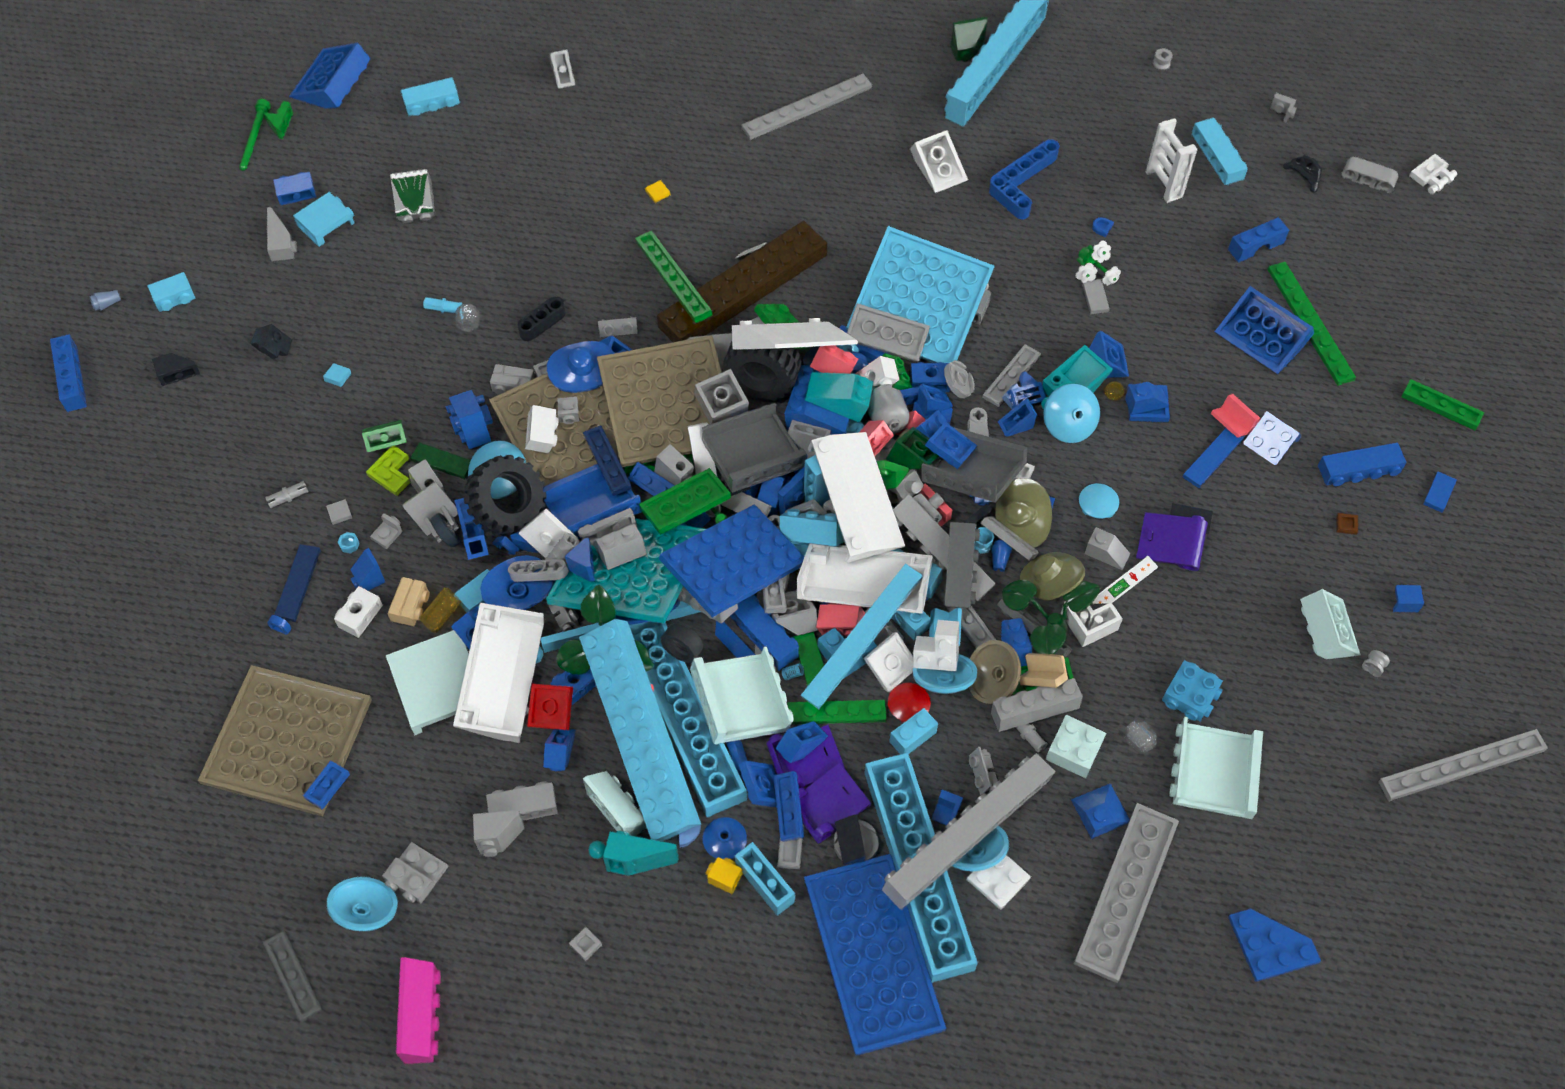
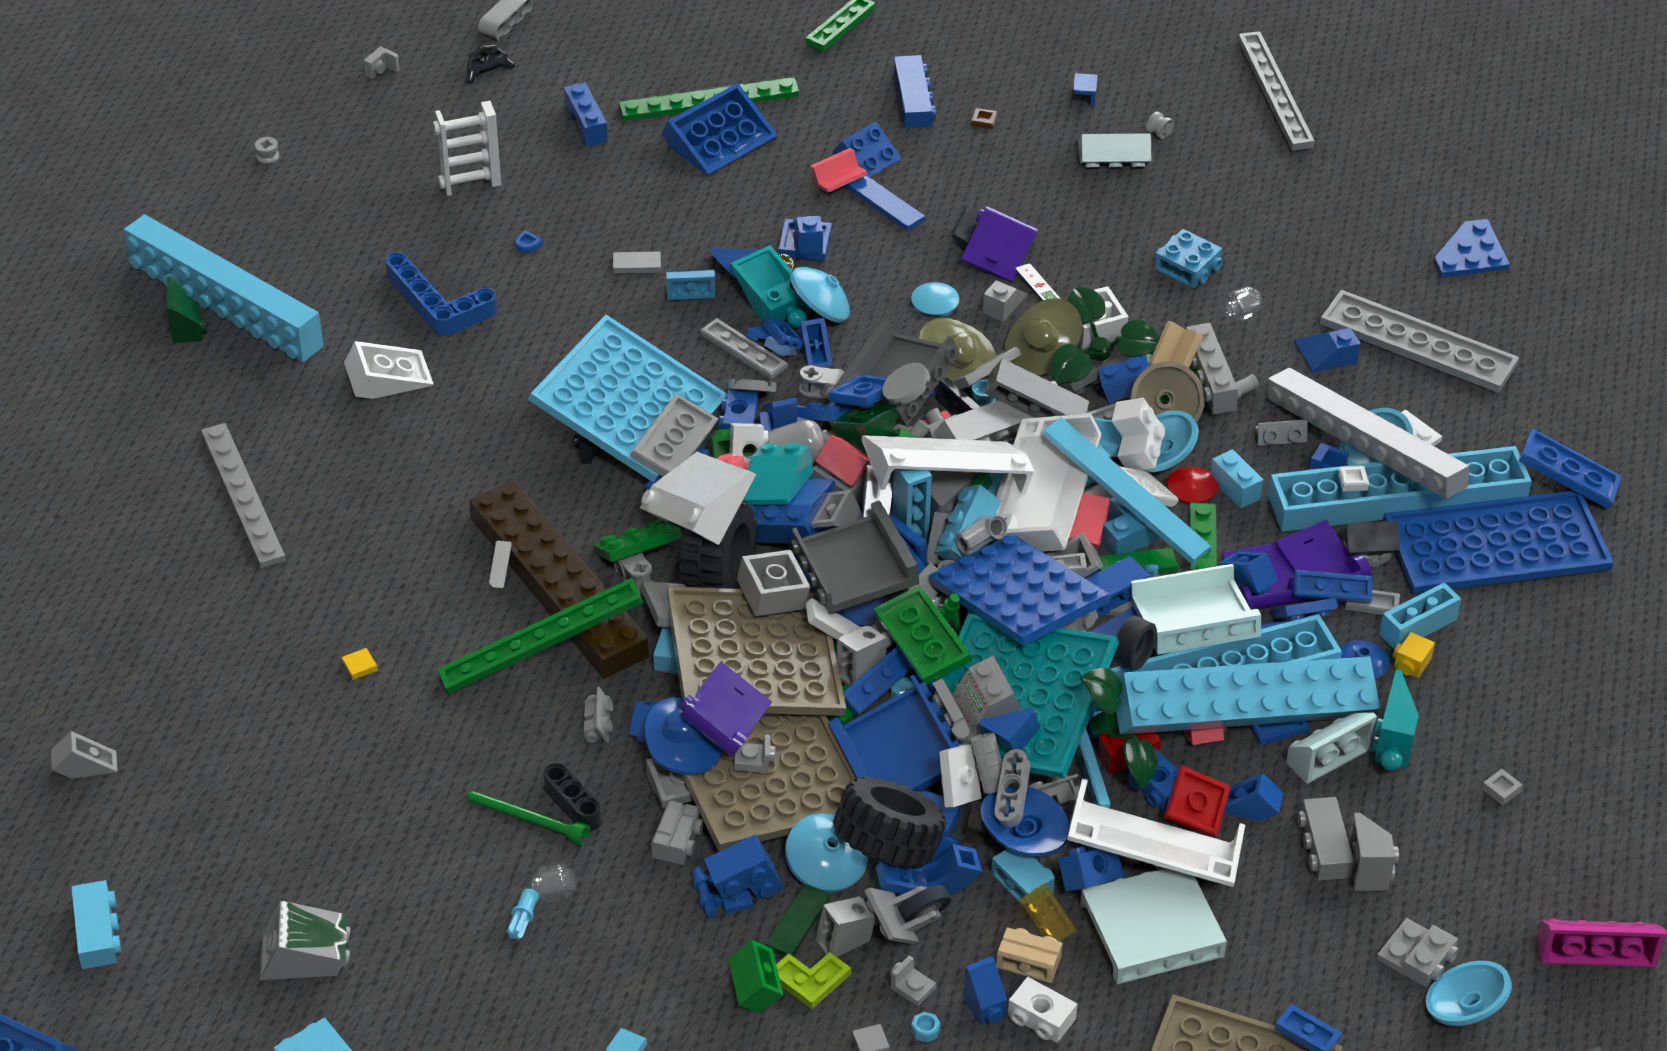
camera: 85 degrees left, 15 degrees down
white brick [525,405,559,453] -> none
dark blue tile [583,425,632,496] -> none
light aqua brick [1046,715,1106,778] -> none
white plant [1076,241,1121,285] -> none
light aqua panel [1169,717,1263,819] -> none
medium azure brick [1192,118,1248,185] -> none
blue tile [1423,472,1457,512] -> none
none -> green piece [467,791,590,846]
none -> dark azure bracket [666,270,715,300]
none -> dark purple door [679,661,772,757]
none -> light grey tile [882,362,930,405]
none -> light grey piece [954,515,1007,555]
none -> white tile [1338,466,1369,492]
none -> blue tile [1519,429,1621,509]

